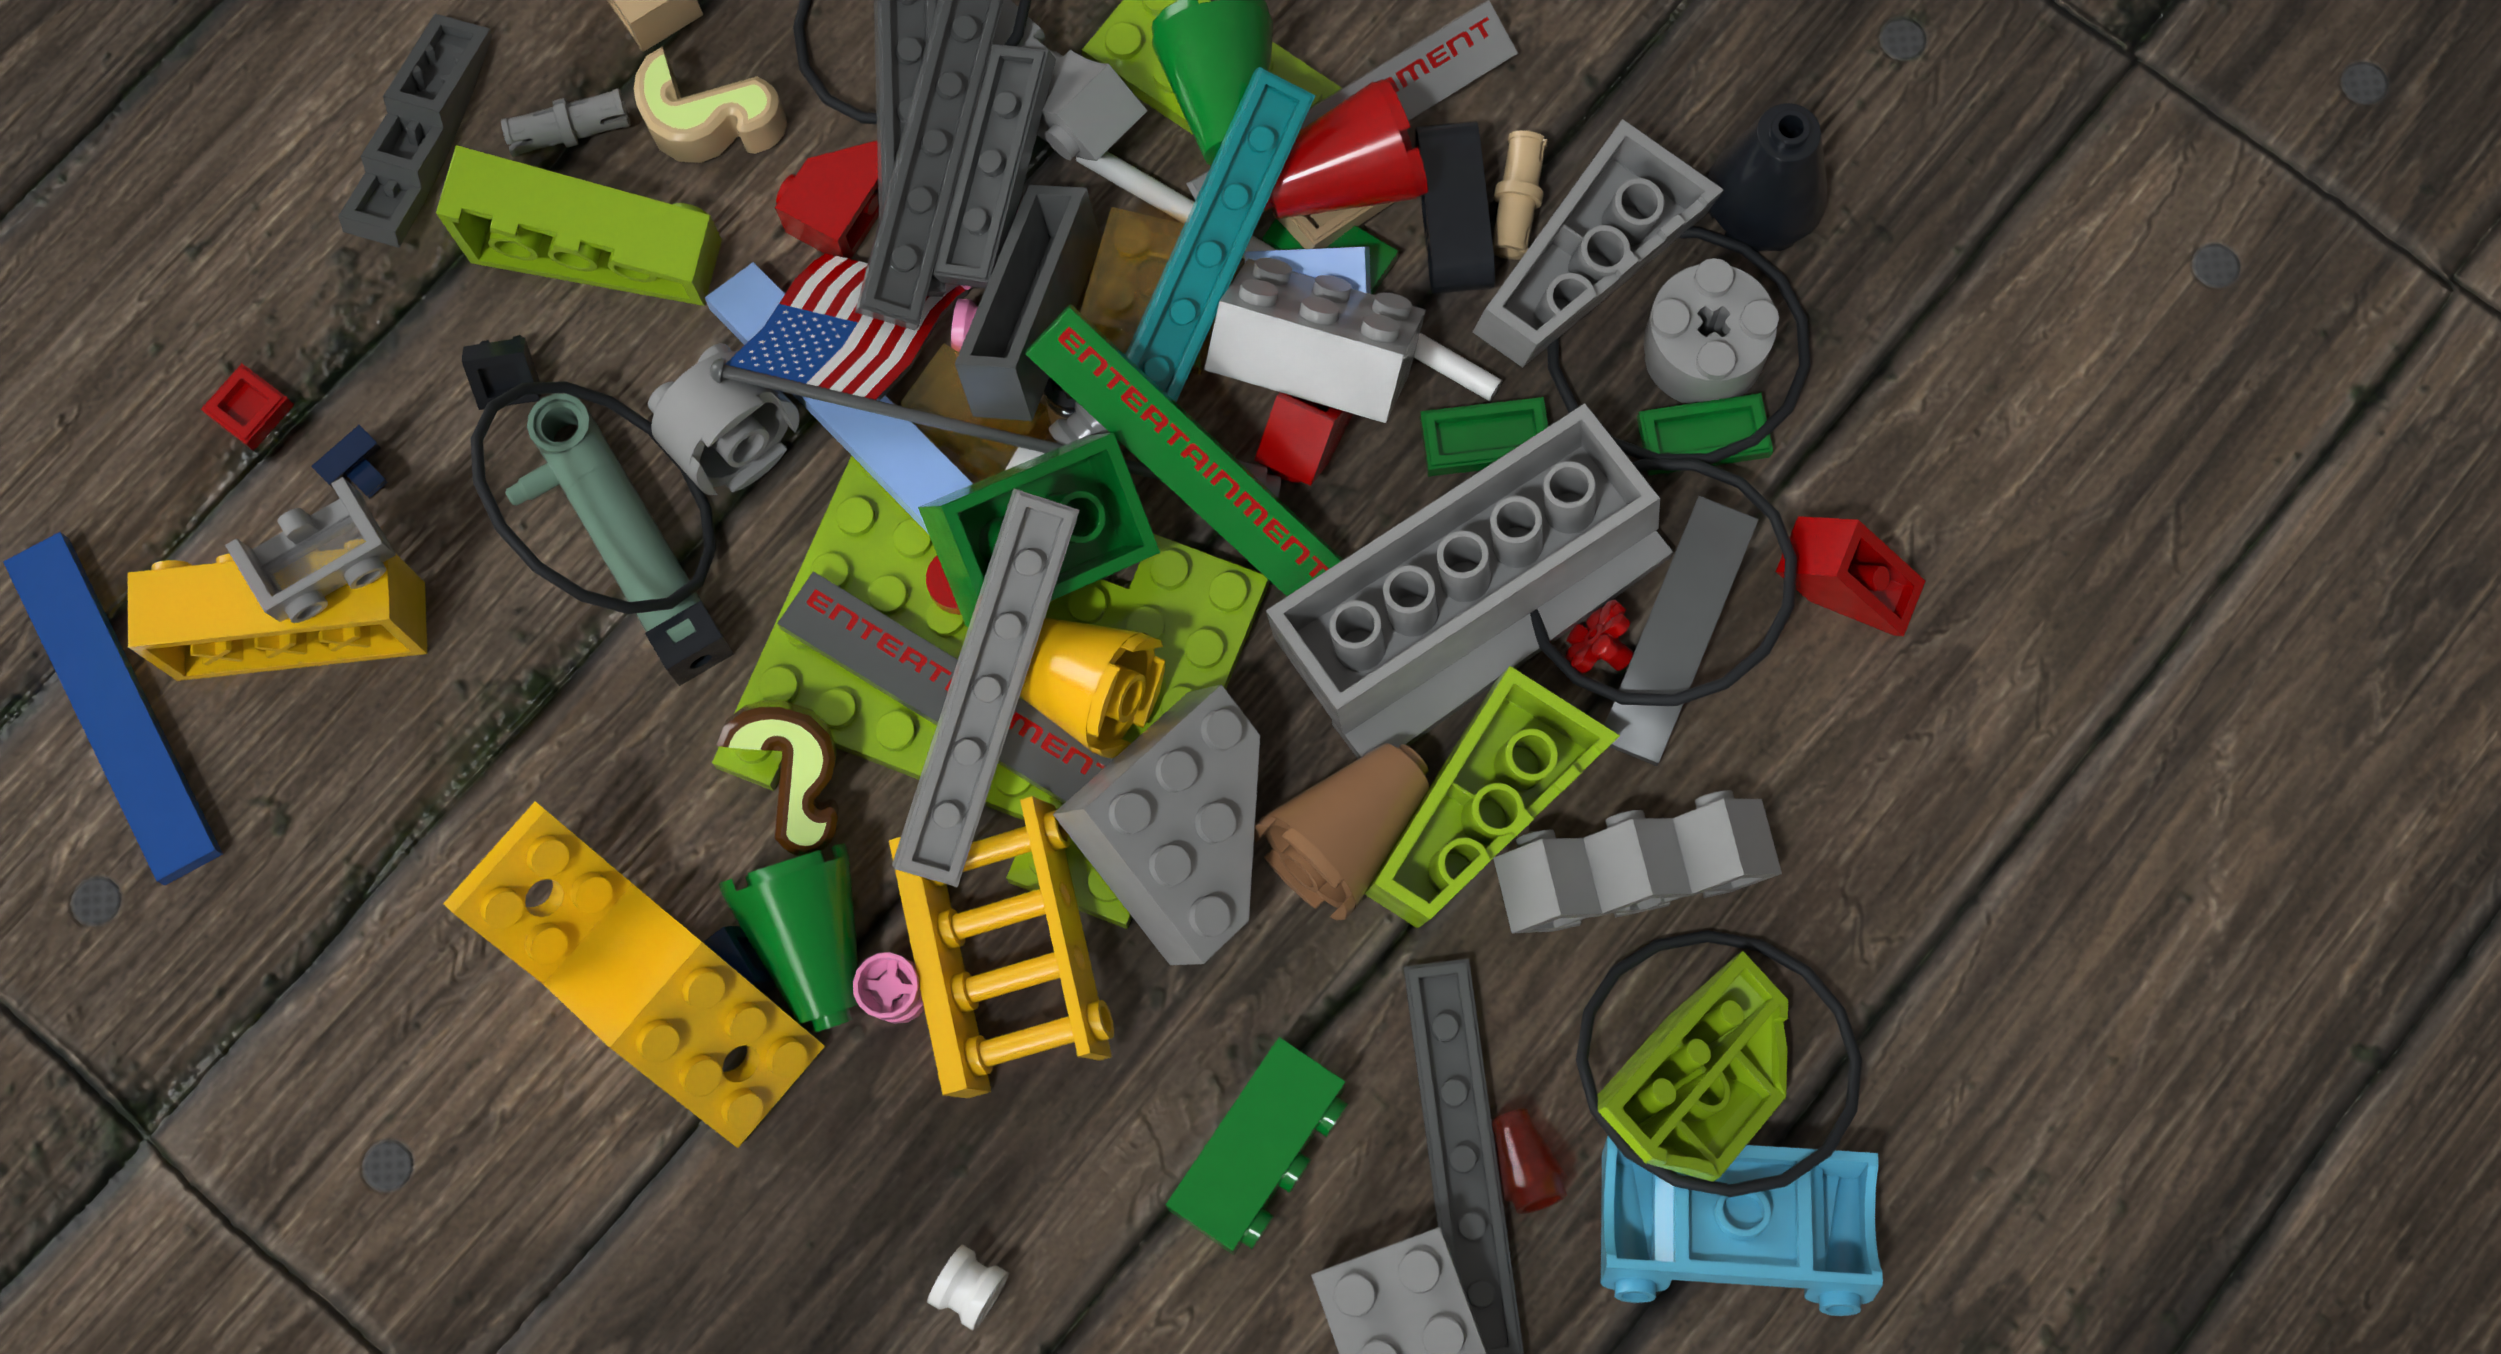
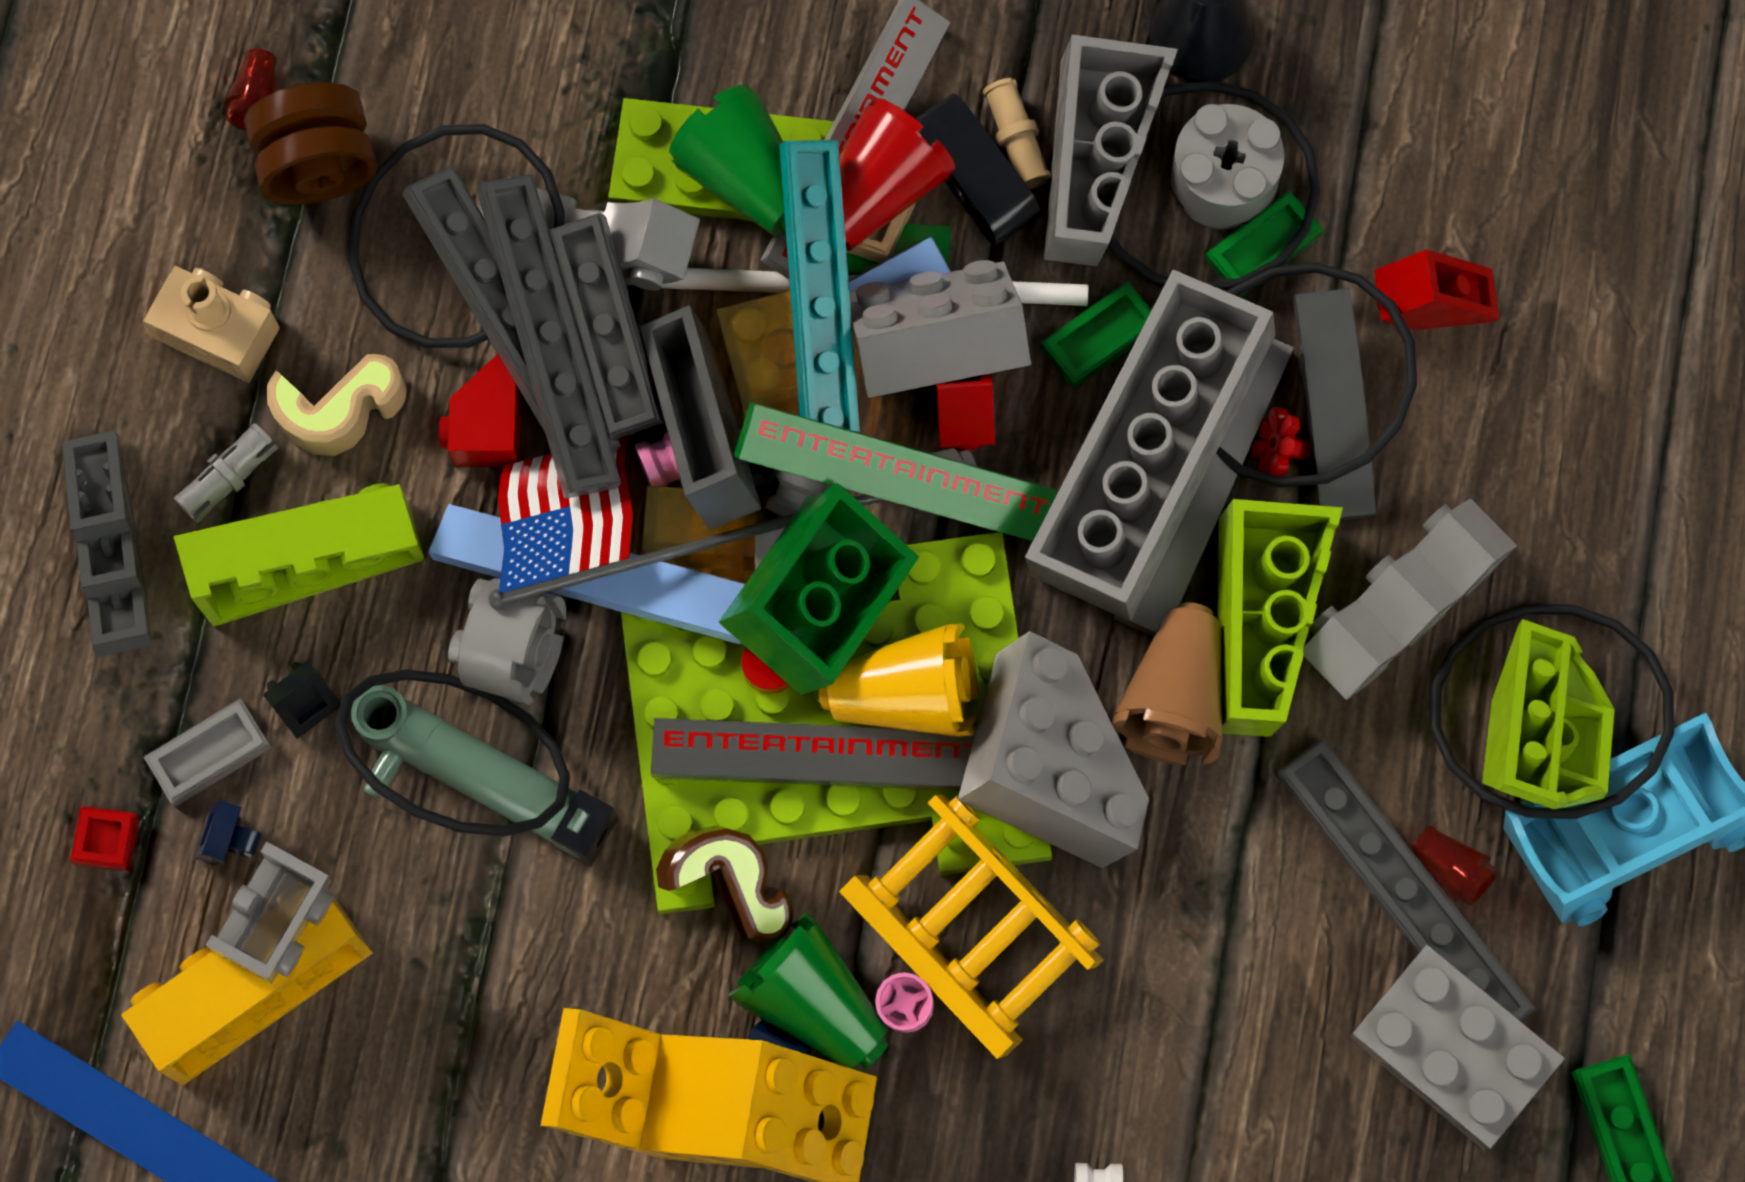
camera: 30 degrees left, 0 degrees up
light grey tile [892,488,1079,887] -> none
green brick [1165,1037,1349,1255] -> none
none -> light grey tile [144,698,272,807]

